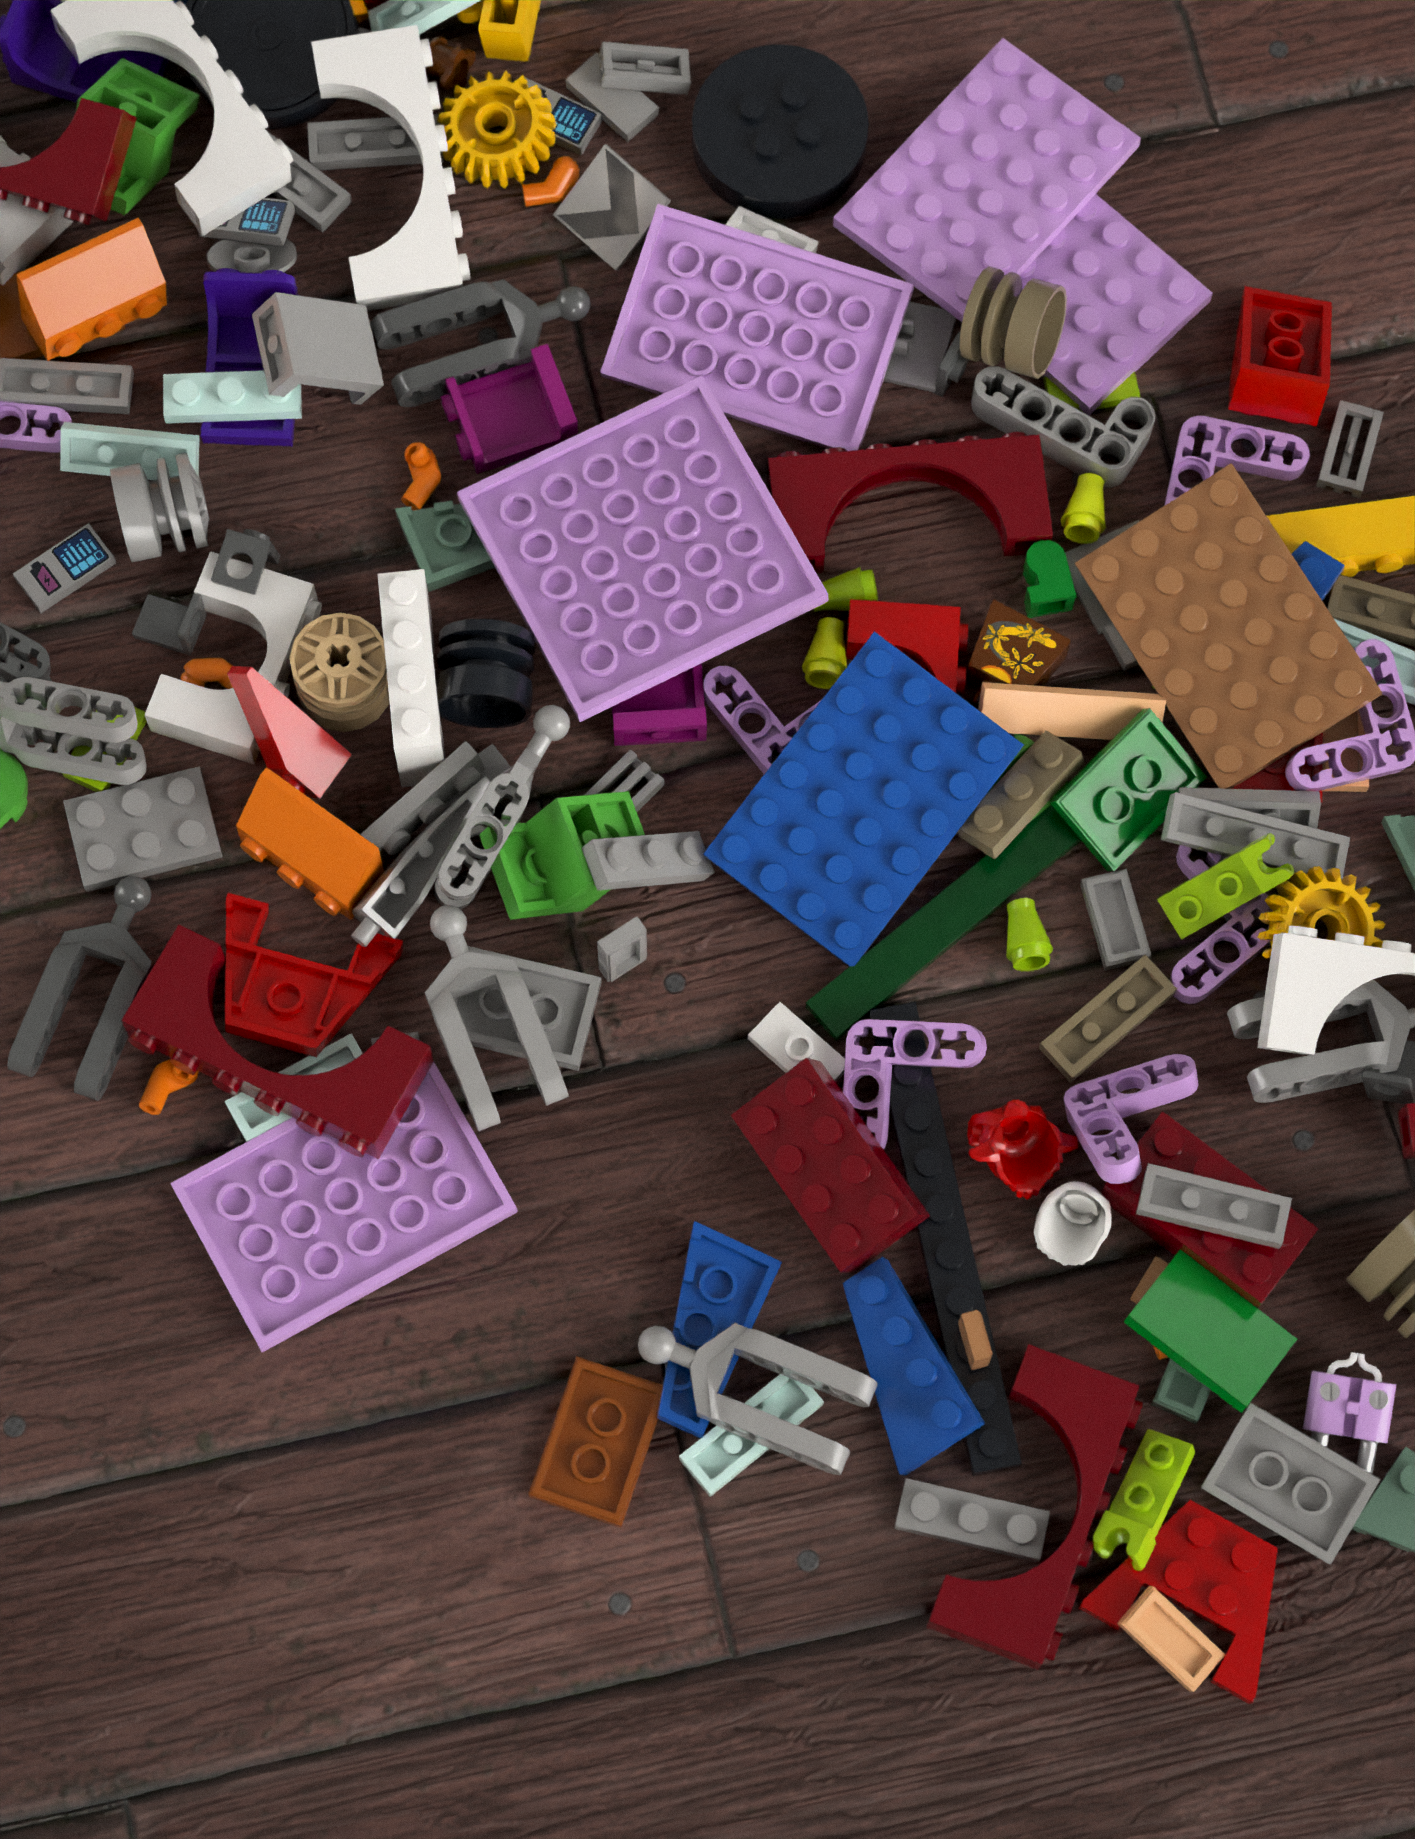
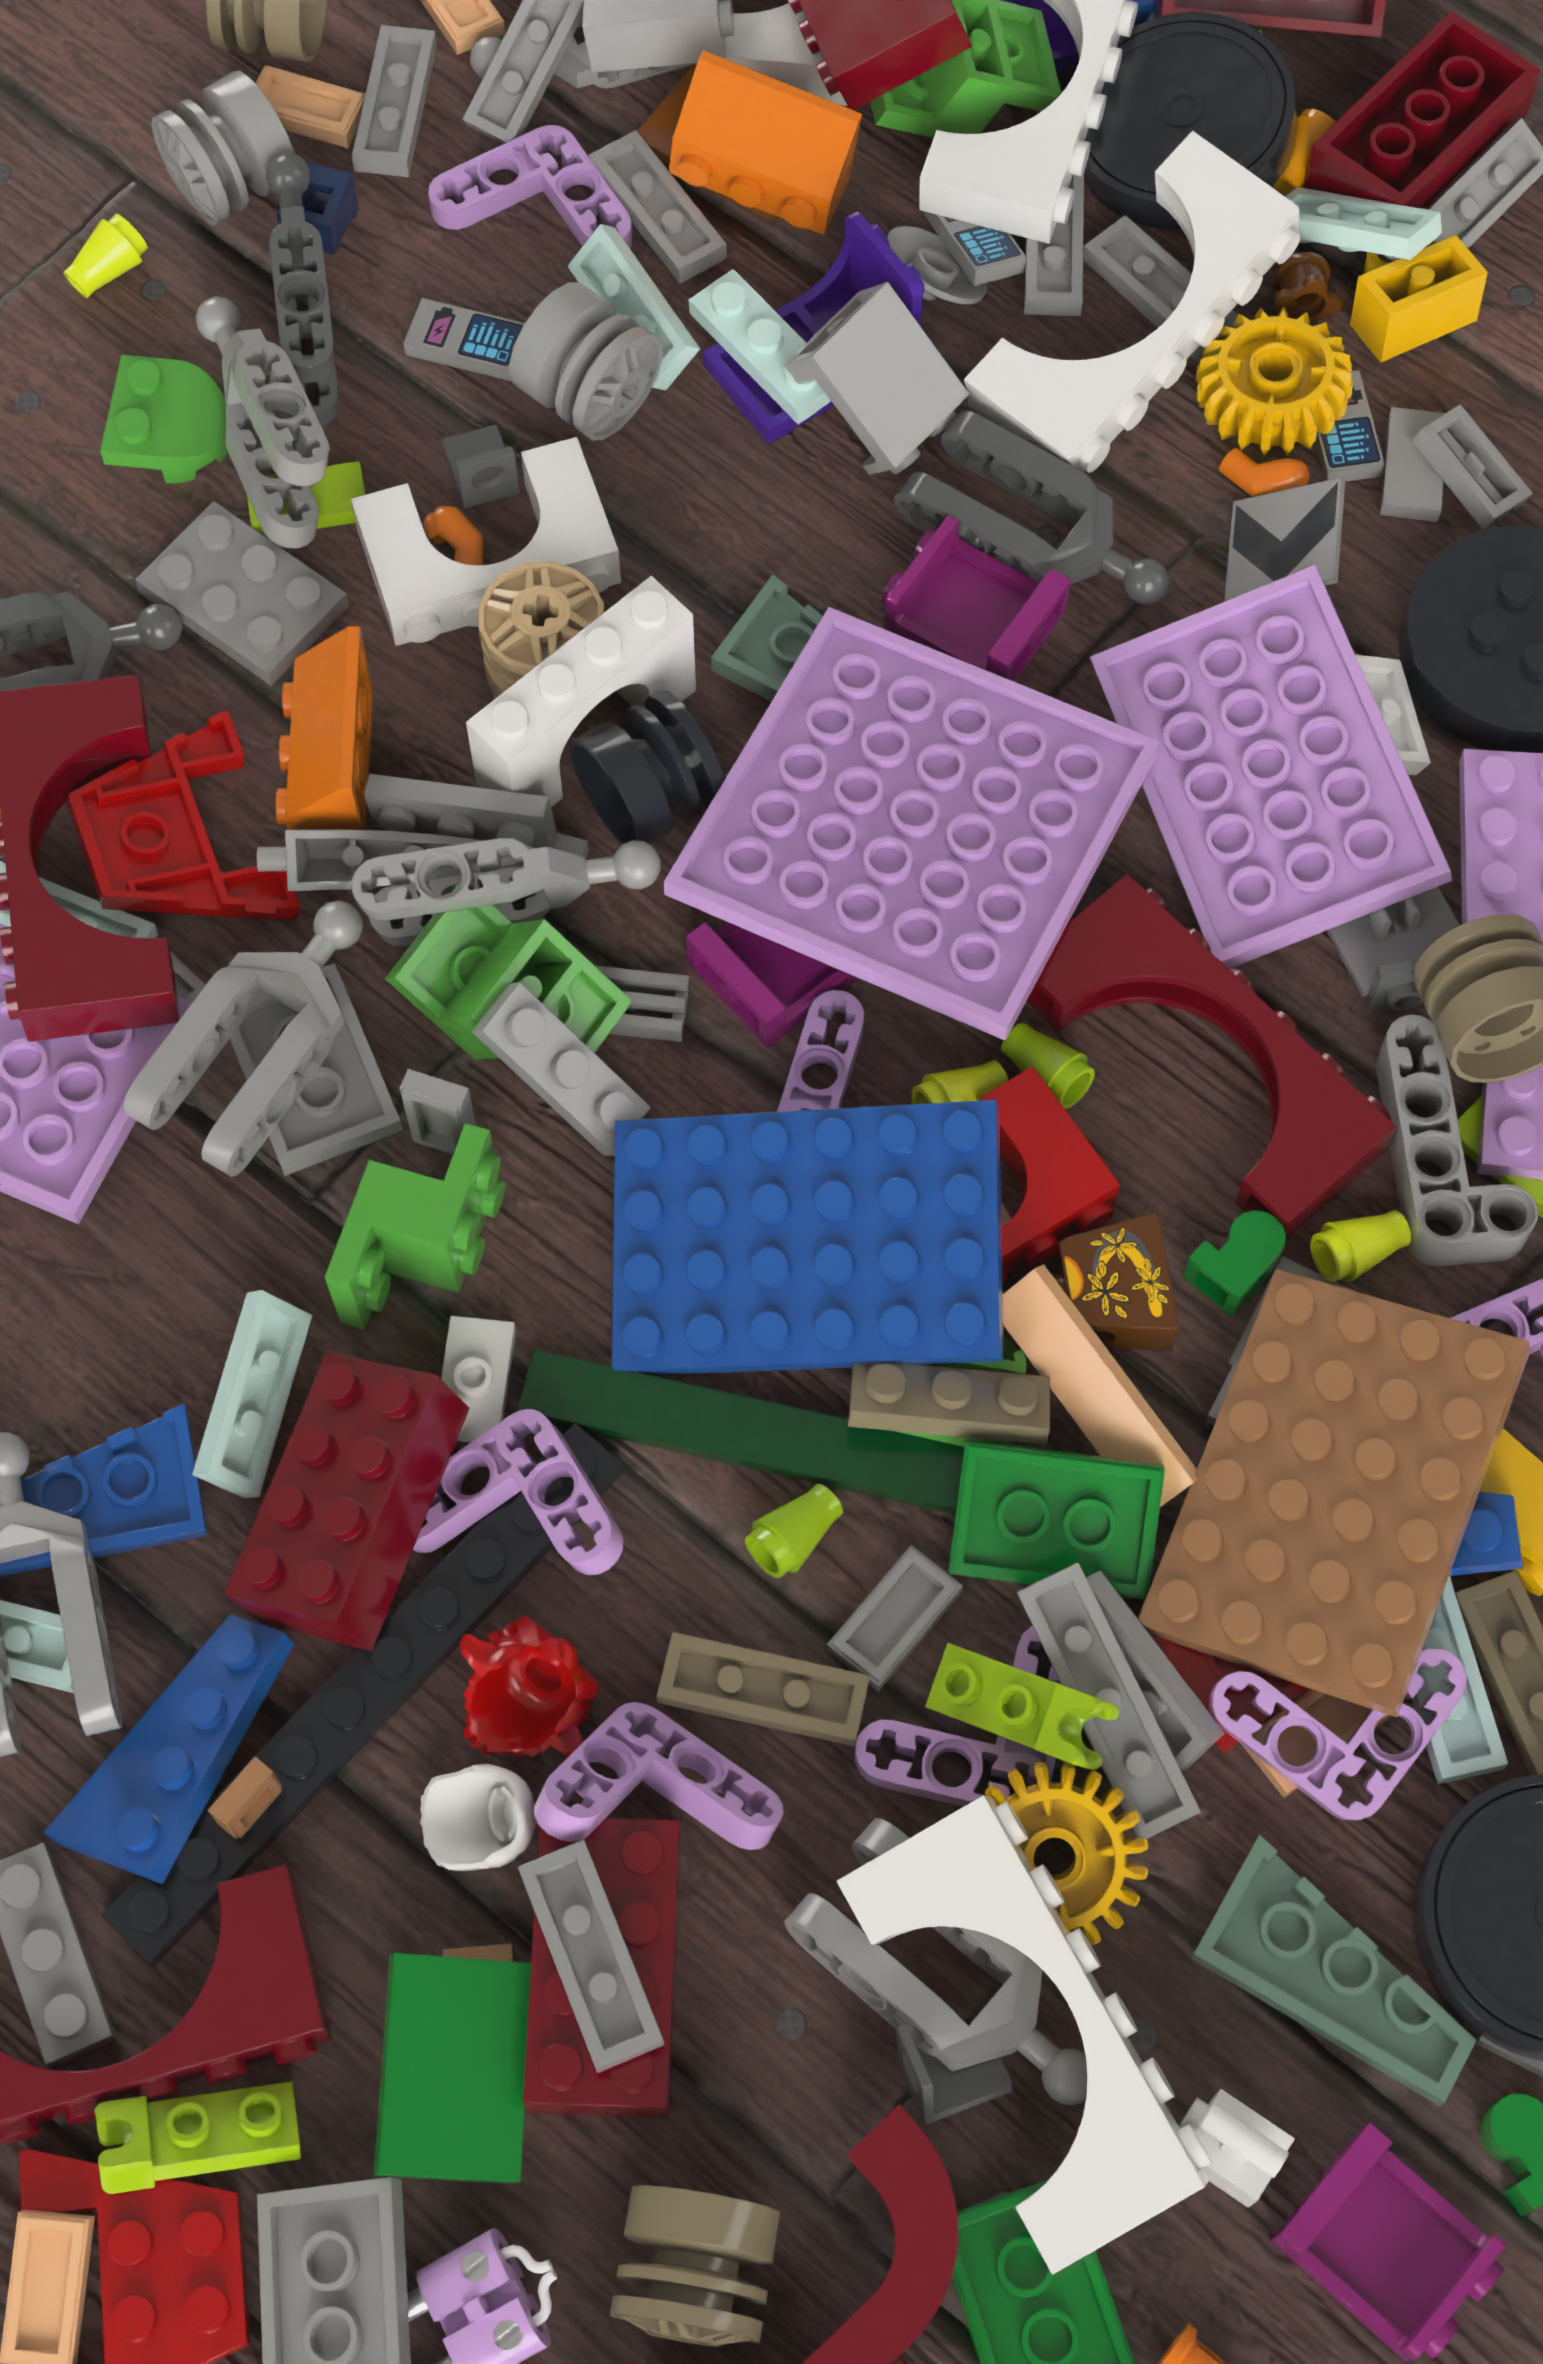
camera: 55 degrees right, 5 degrees down
dark grey bracket [211,529,280,595] -> none
slope [227,666,352,799] -> none
orange arm [401,442,442,510] -> none
sand green tile [1151,1359,1211,1424] -> none
none -> light aqua plate [192,1290,312,1498]
none -> bright green bracket [325,1123,505,1330]

